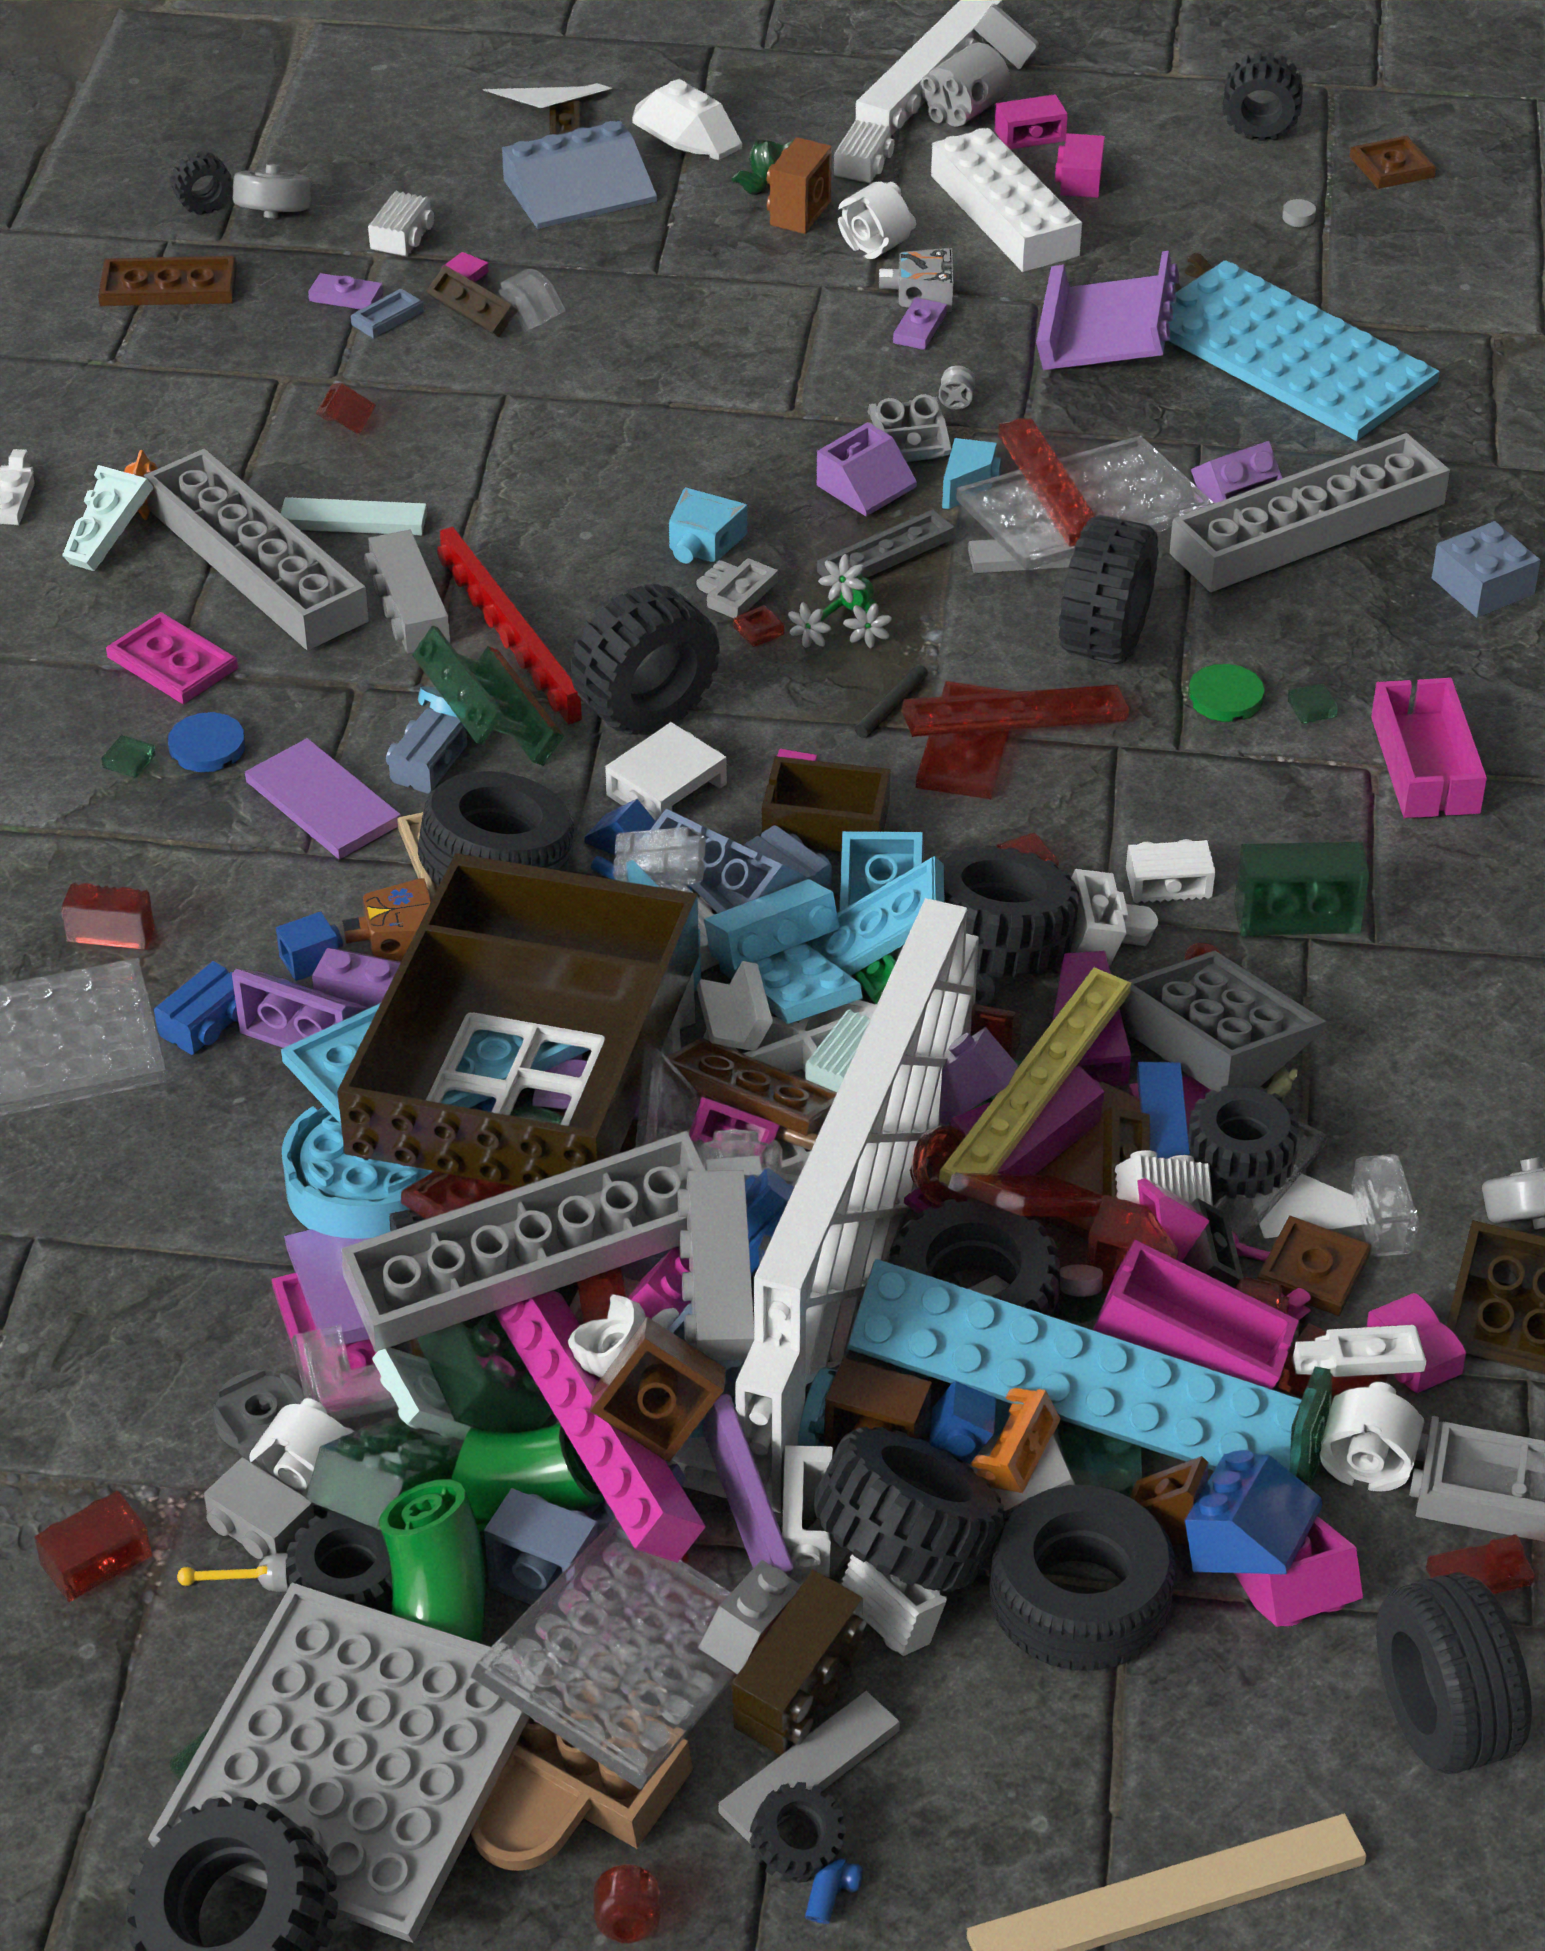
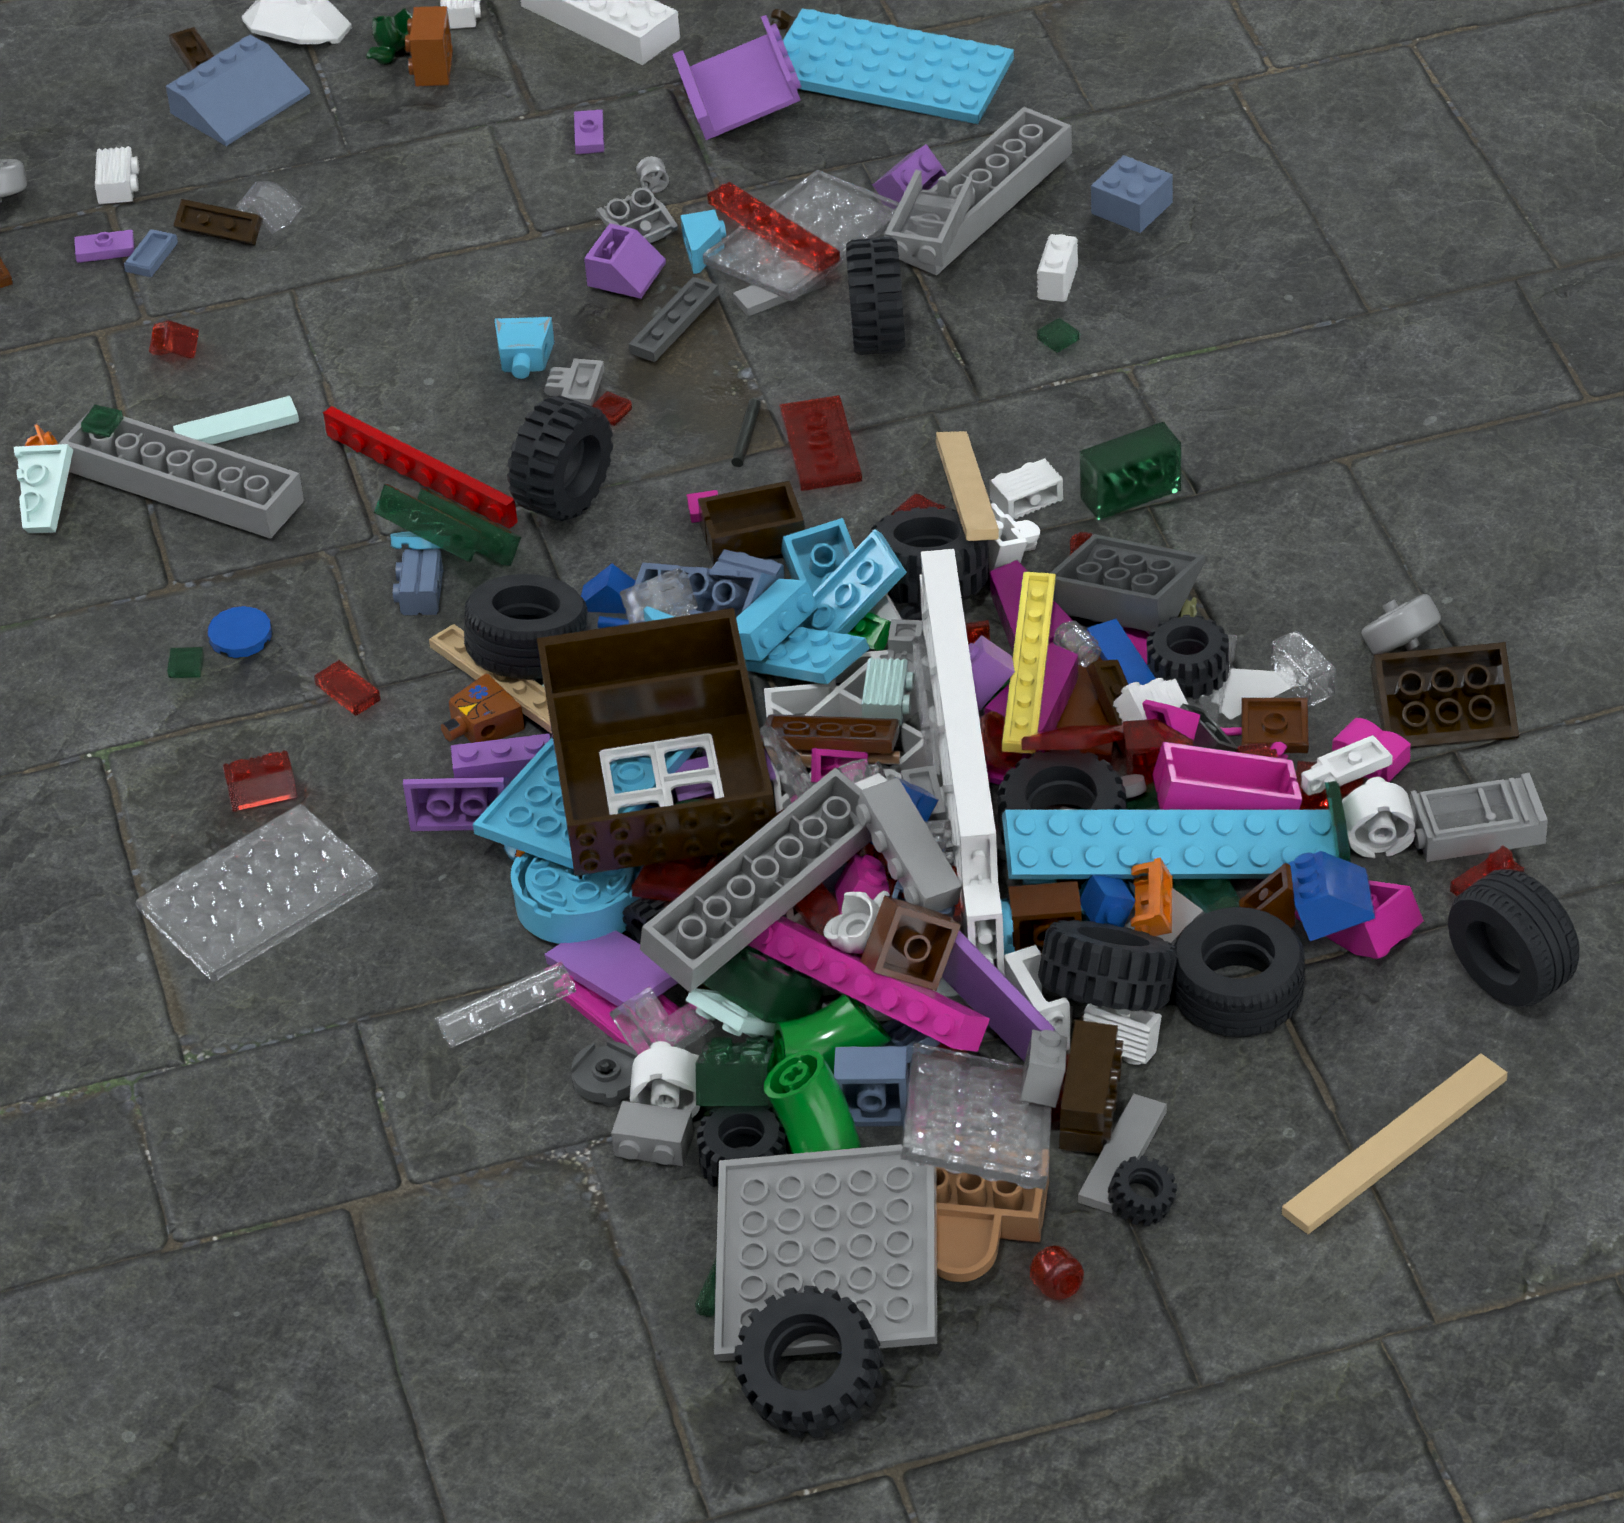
camera: 20 degrees left, 0 degrees up
clear red brick [34,1490,152,1602] -> none
dark pink tile [106,612,238,704] -> none
blue brick [154,961,238,1055] -> none
hinge [177,1553,289,1592] -> none
medium lavender tile [245,738,401,860] -> none
blue brick [276,911,343,981] -> none
light grey brick [364,529,450,654] -> none
dark pink tile [442,252,489,282] -> none
white sticker [483,83,612,108] -> none
white panel [605,722,727,821] -> none
white panel [697,961,773,1051] -> none
light grey plant [788,554,892,648] -> none
blue arm [805,1859,863,1924] -> none
white brick [838,182,916,259] -> none
light grey torso [879,248,953,312] -> none
clear red plate [901,685,1130,737] -> none
green tile [1188,664,1265,722] -> none
dark pink piece [1371,678,1487,818] -> none
none -> clear green tile [80,404,123,437]
none -> clear red tile [314,660,381,716]
none -> clear tile [435,961,576,1048]
none -> light grey door [884,170,973,267]
none -> tan tile [936,431,999,541]
none -> white brick [1037,234,1078,302]
none -> clear brick [1053,621,1101,667]

